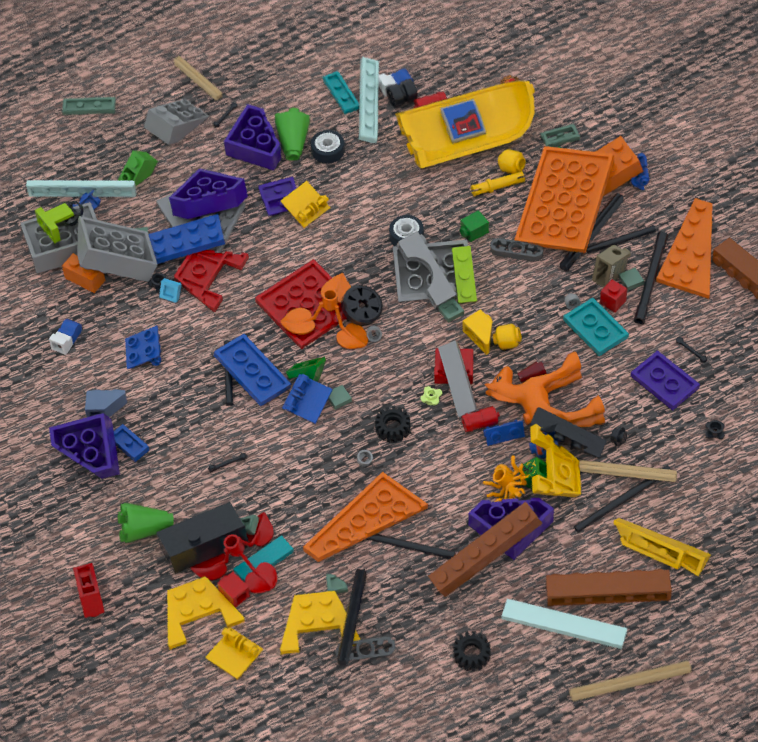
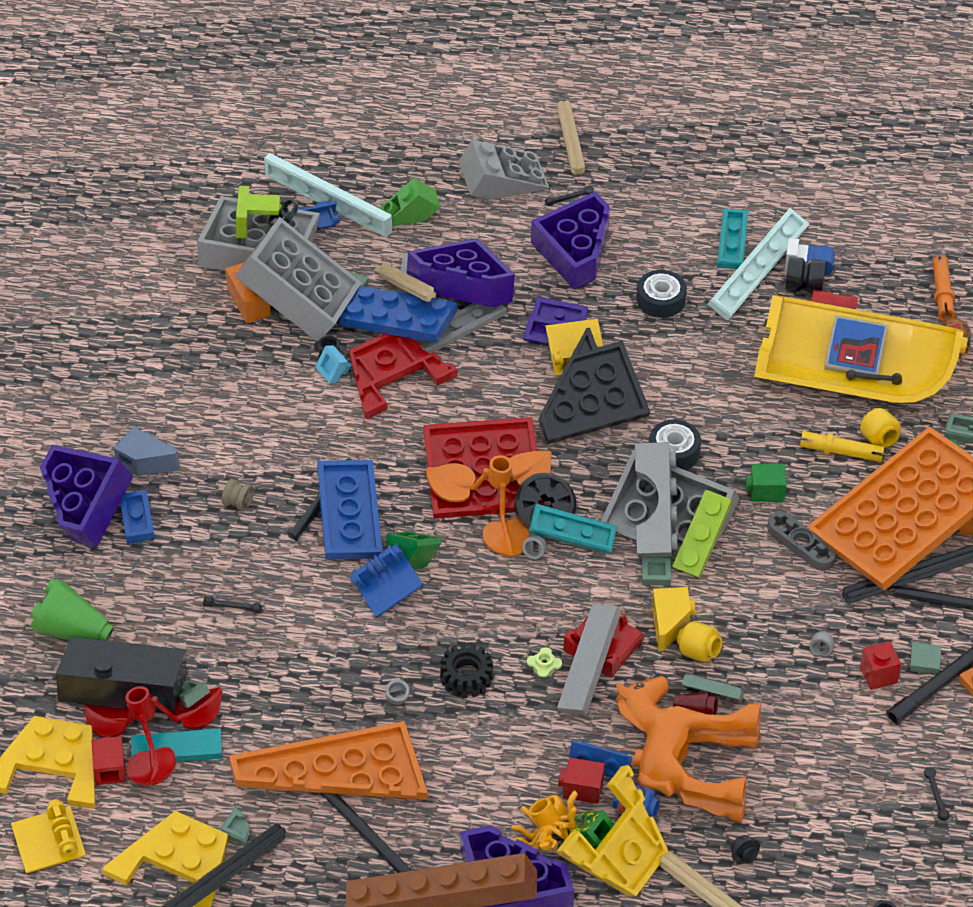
camera: 30 degrees right, 5 degrees down
leg [49,319,82,355] -> none
sand green tile [62,97,116,115] -> none
blue hinge [125,325,162,369] -> none
bright green cone [275,108,310,161] -> none
sand green tile [328,385,352,410] -> none
red piece [461,406,500,432] -> none
black bracket [530,407,606,458] -> none
teal plate [563,297,629,356] -> none
dark tan torso [592,245,631,288] -> none
dark purple plate [630,350,700,410] -> none
none -> dark tan wheel [222,479,254,512]
none -> tan axle [376,263,436,302]
none -> teal tile [528,504,617,554]
none -> black wing [538,327,650,444]
none -> red brick [558,757,605,804]
none -> sand green tile [682,674,744,701]
none -> black hinge [846,369,902,385]
none -> orange pin [932,255,956,322]

